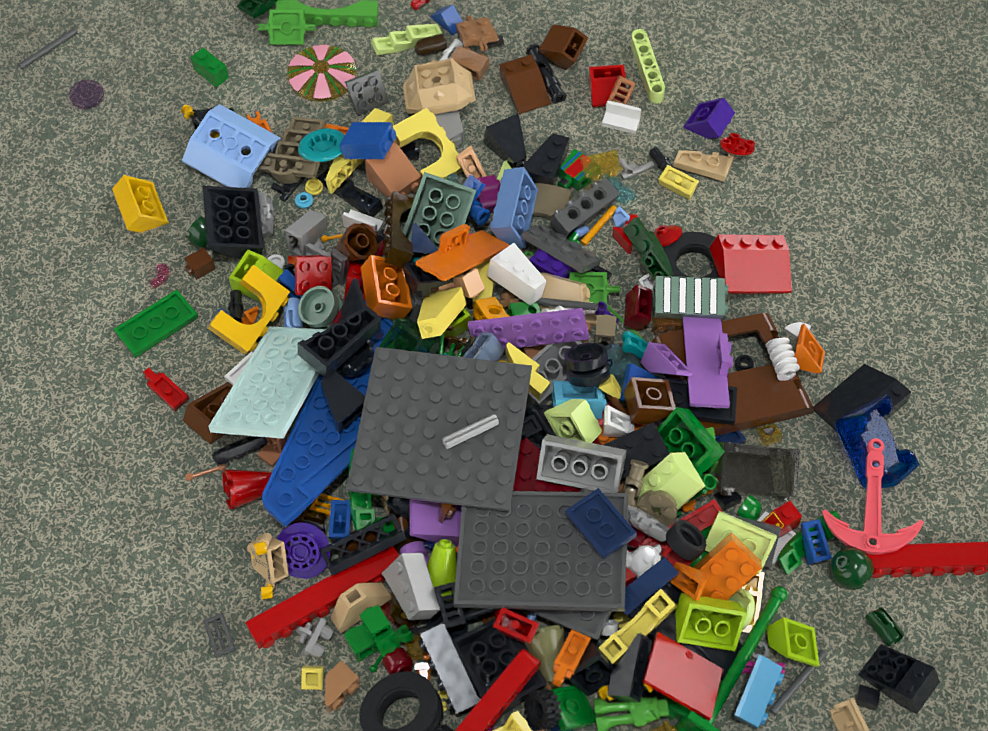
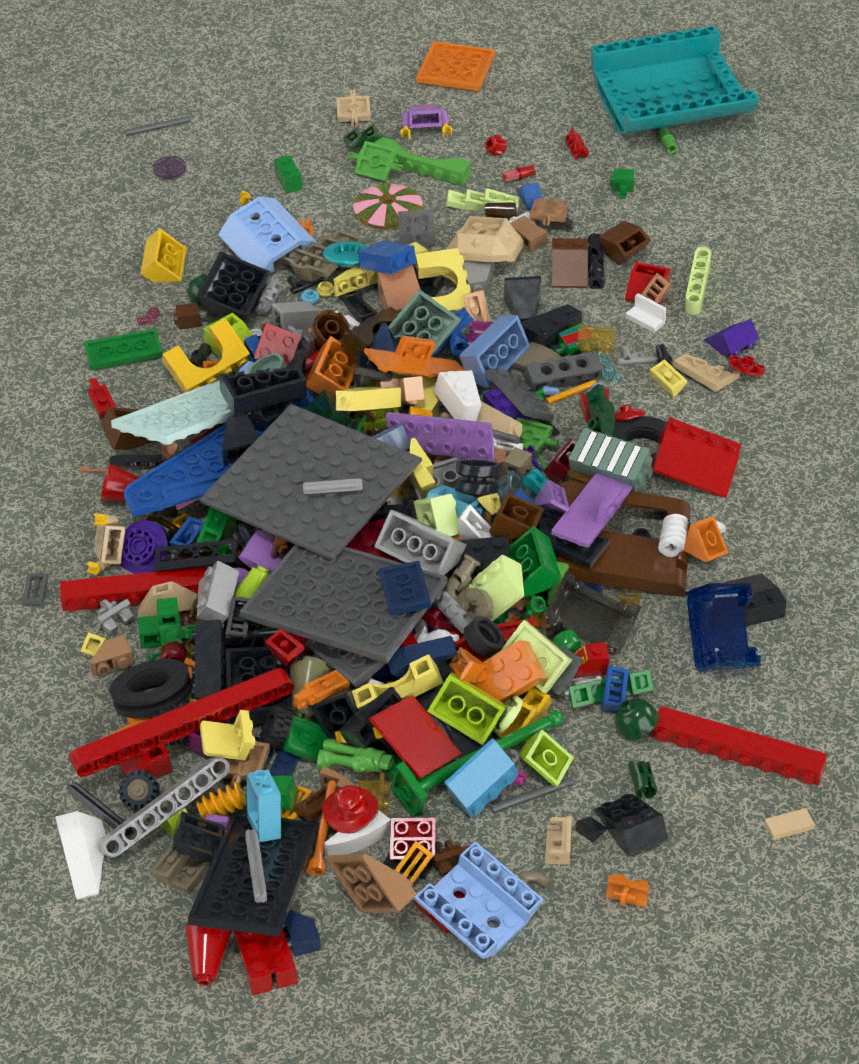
camera: 25 degrees right, 15 degrees down
coral piece [822,438,924,555] -> none

